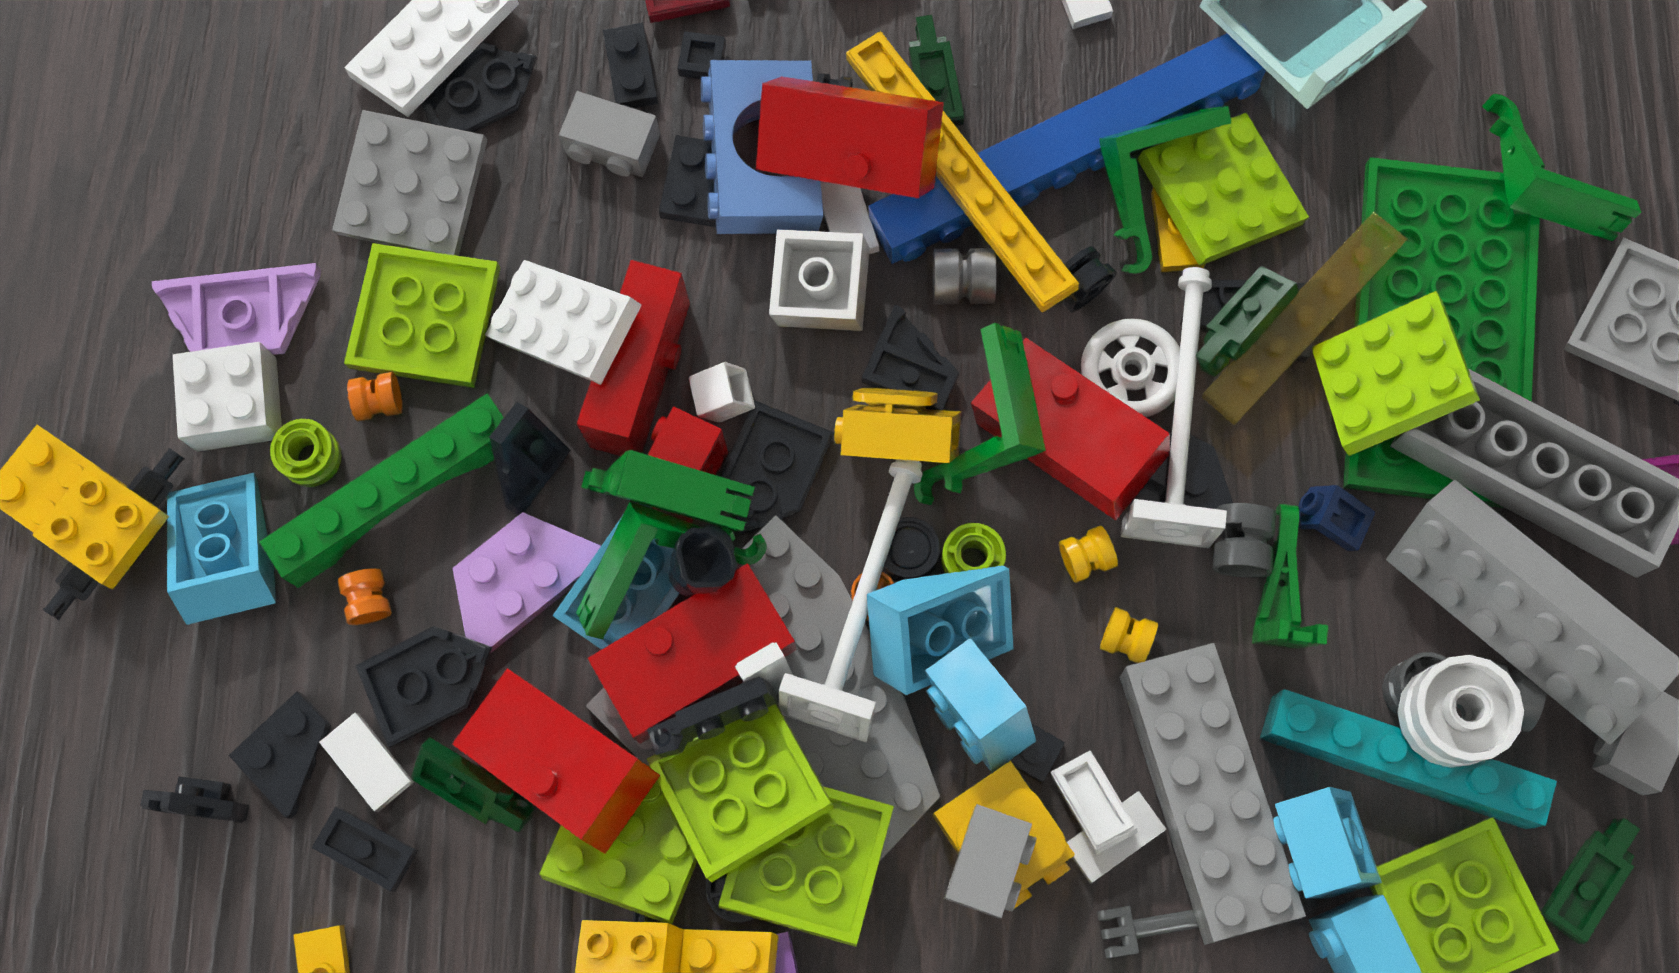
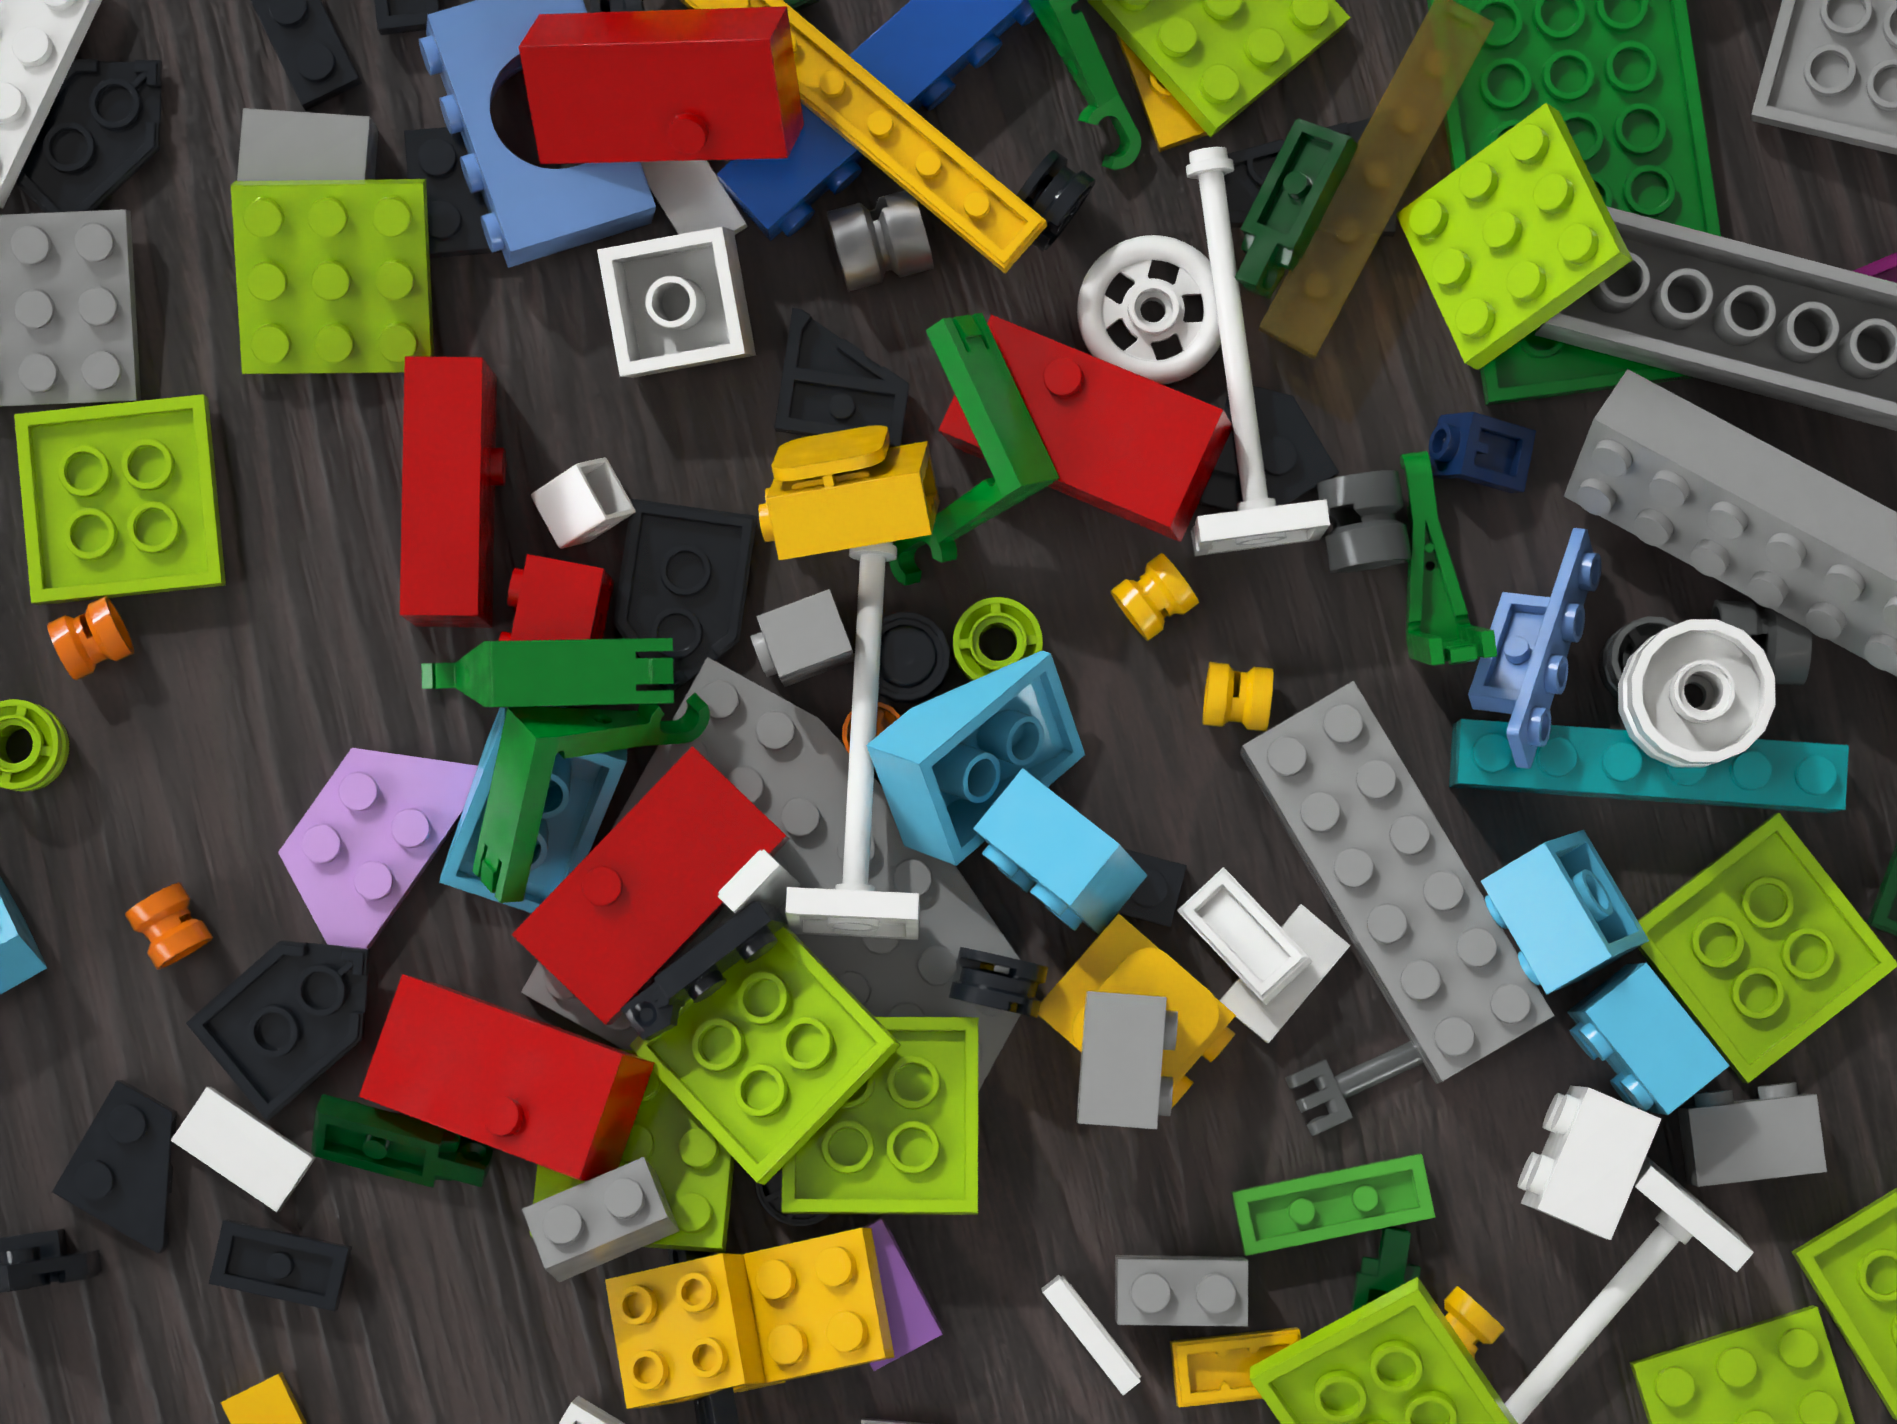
camera: 15 degrees left, 10 degrees up
green arch [259,393,504,588] -> none
white plate [485,260,642,385] -> none
black wing [489,402,571,516] -> none
black piece [669,525,737,596] -> none
none -> lime plate [231,179,434,374]
none -> light grey brick [522,1157,680,1282]
none -> light grey brick [750,589,855,687]
none -> black wheel [949,947,1049,1018]
none -> medium blue bracket [1468,528,1601,769]

